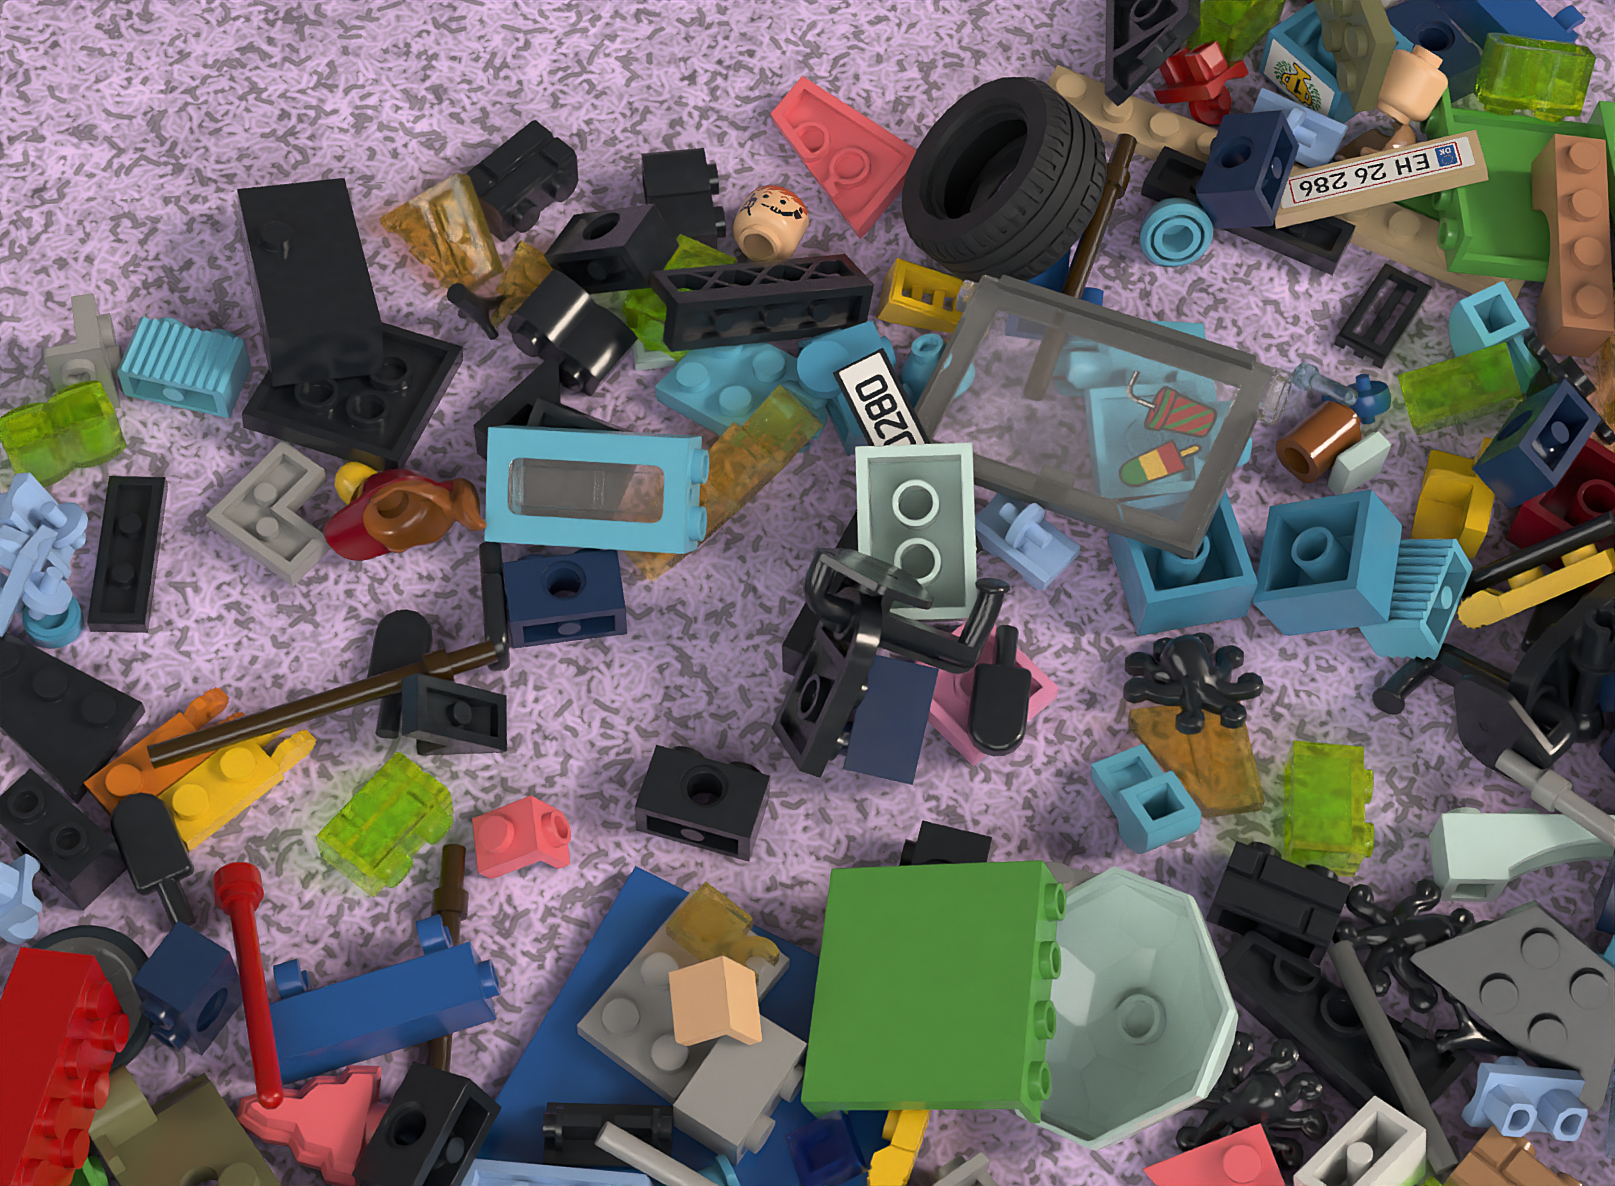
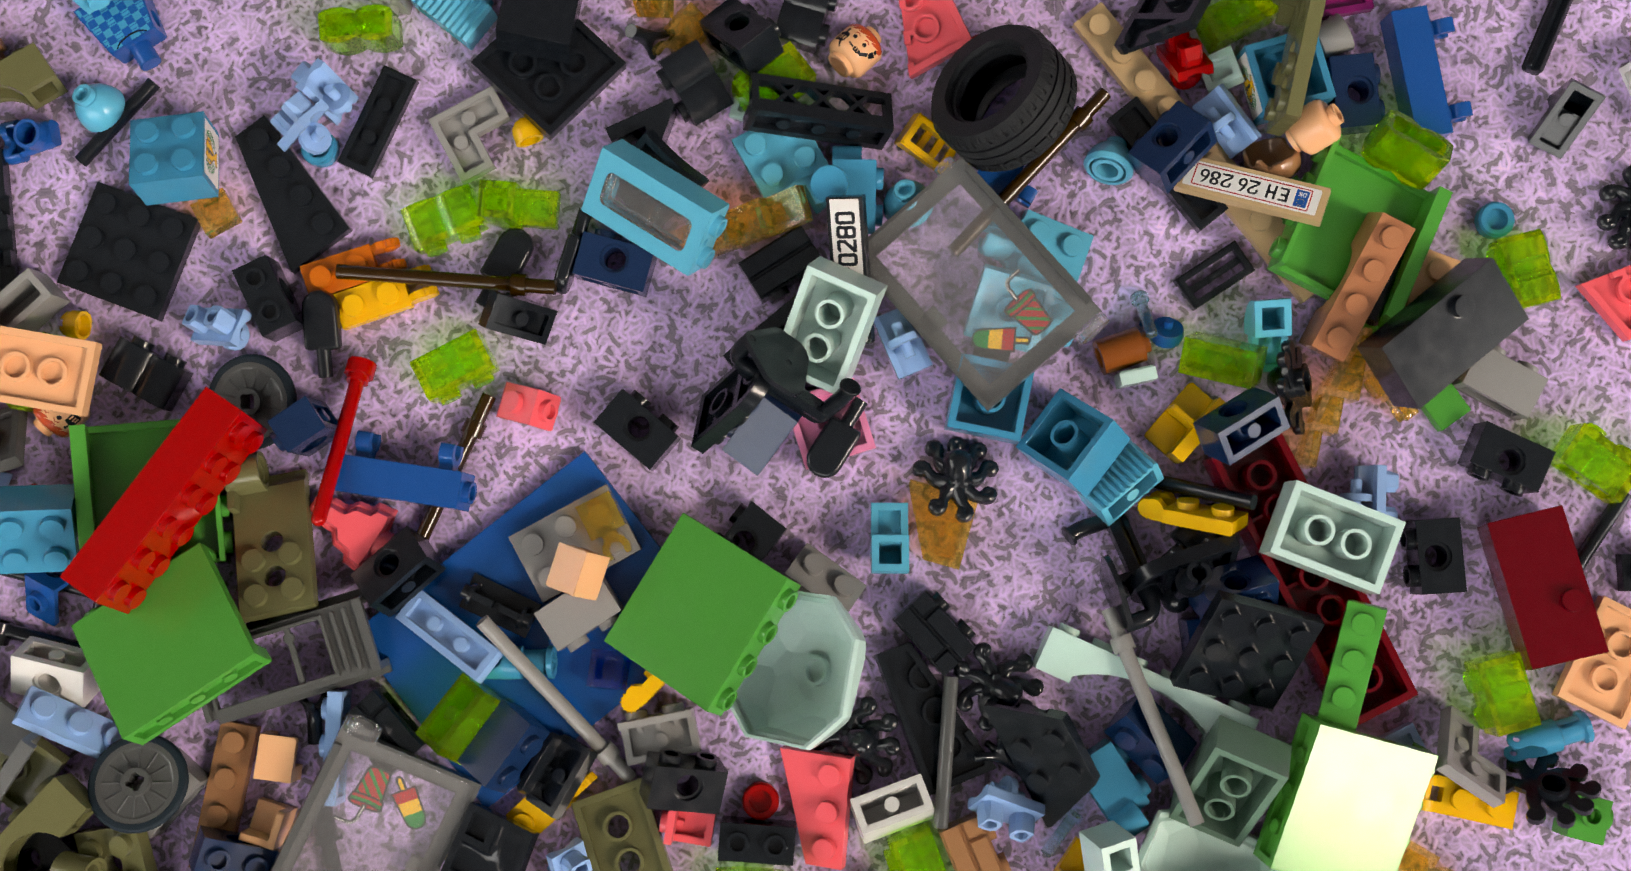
camera: 30 degrees right, 25 degrees up
dark orange hair [323,468,487,561] -> none
clear neon green brick [1283,740,1375,877] -> none
none -> clear neon green brick [400,184,489,257]
none -> clear neon green brick [476,179,561,230]
none -> black brick [738,224,821,305]
none -> light aqua plate [1202,45,1245,93]

